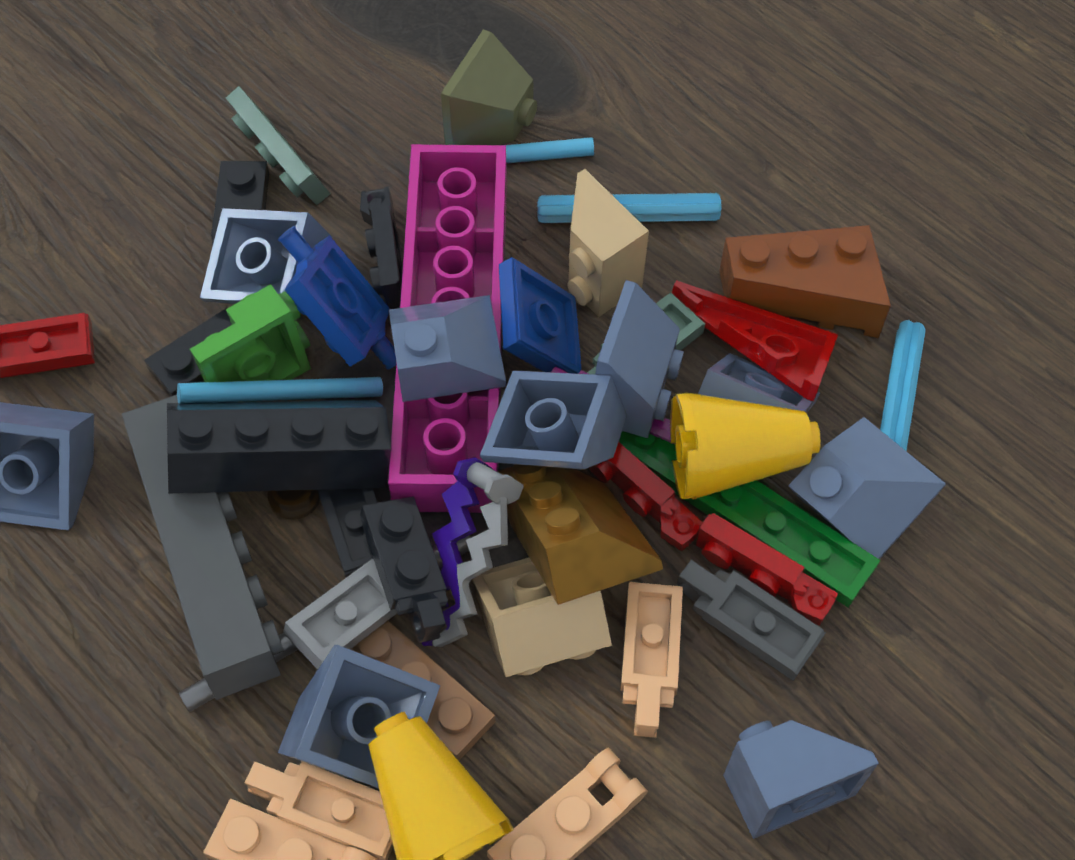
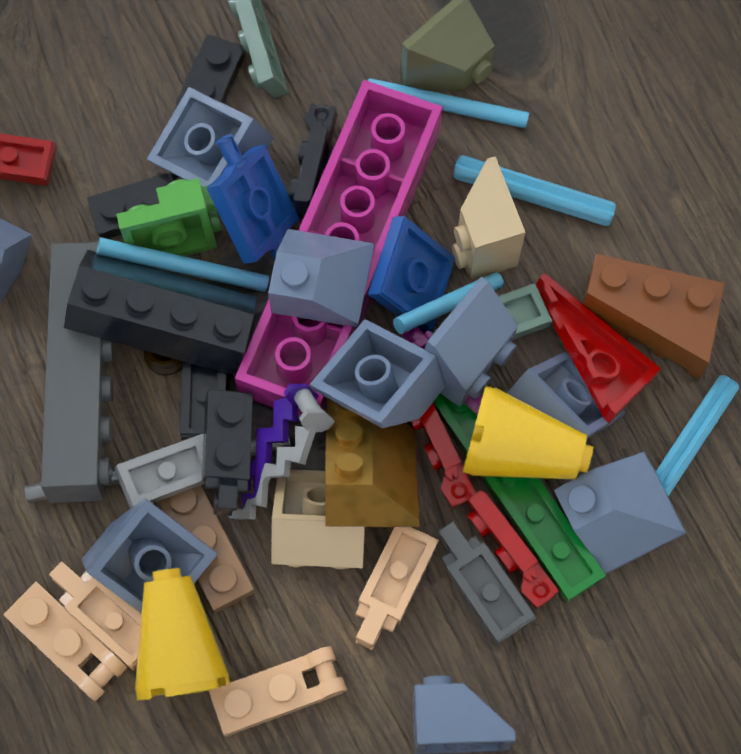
camera: 20 degrees right, 10 degrees up
none -> medium azure bar [393,272,504,334]

